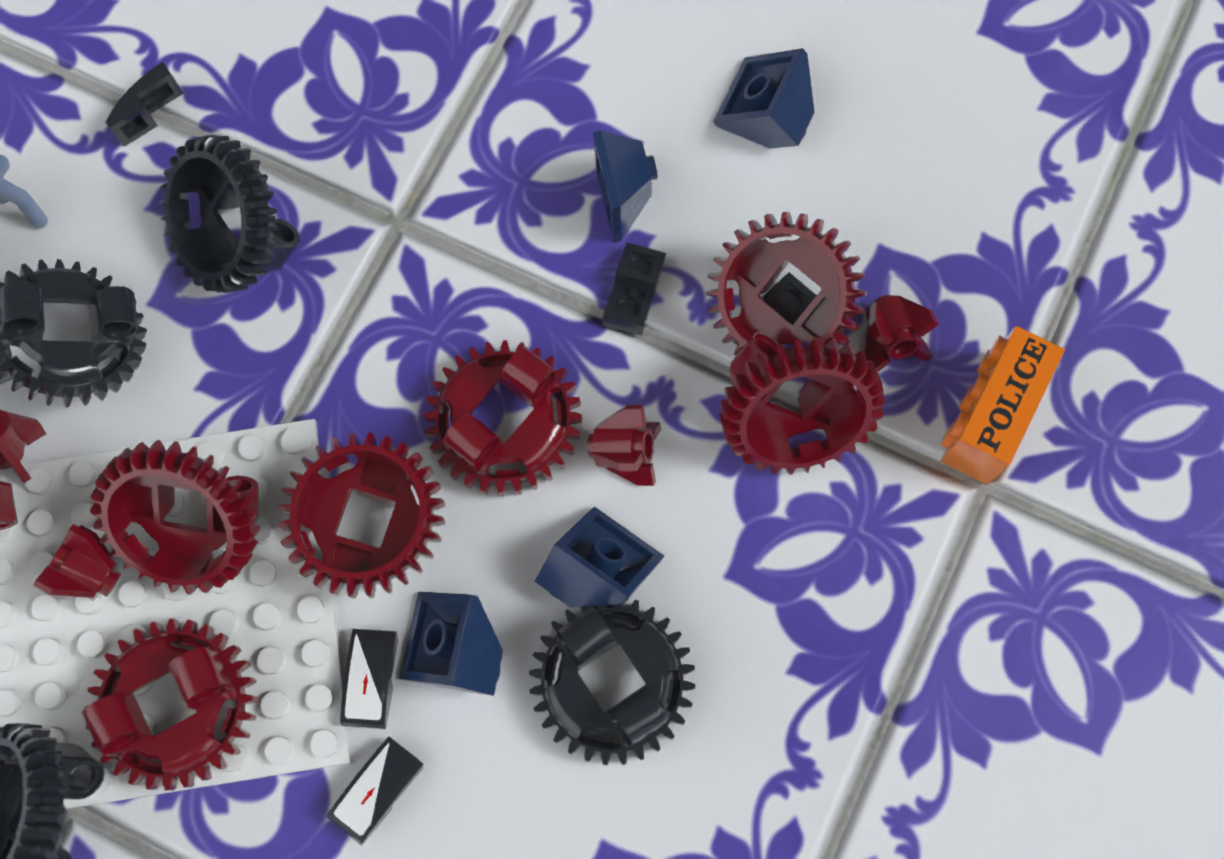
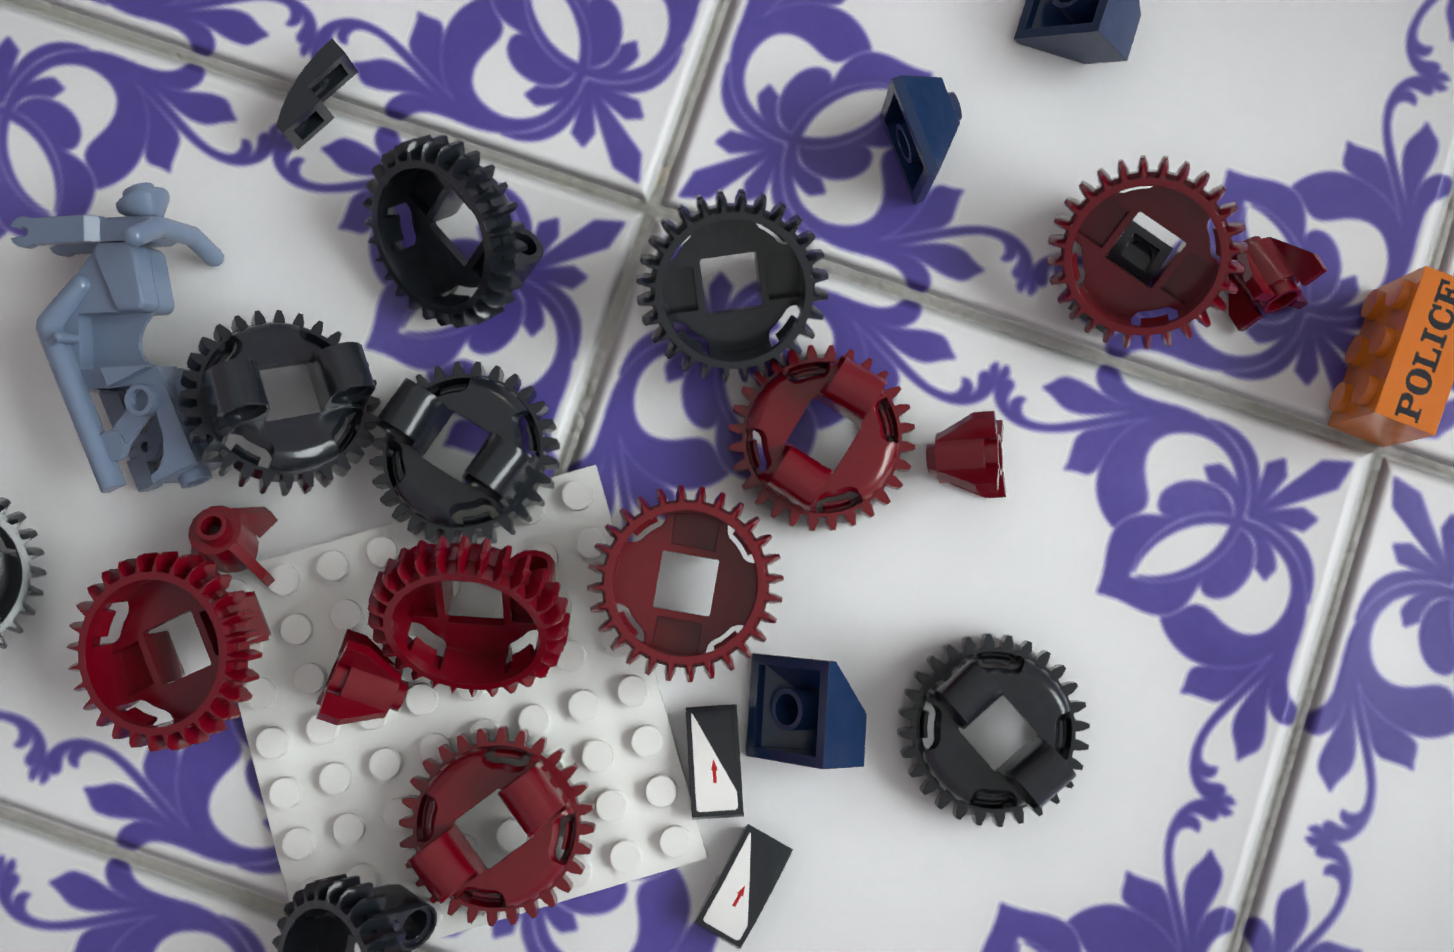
camera: 15 degrees left, 10 degrees up
dark blue slope [534,506,665,607] -> none
black slope [602,242,666,336] -> none
dark red piece [719,333,886,475] -> none
none -> black piece [369,361,560,544]
none -> black piece [636,189,829,383]

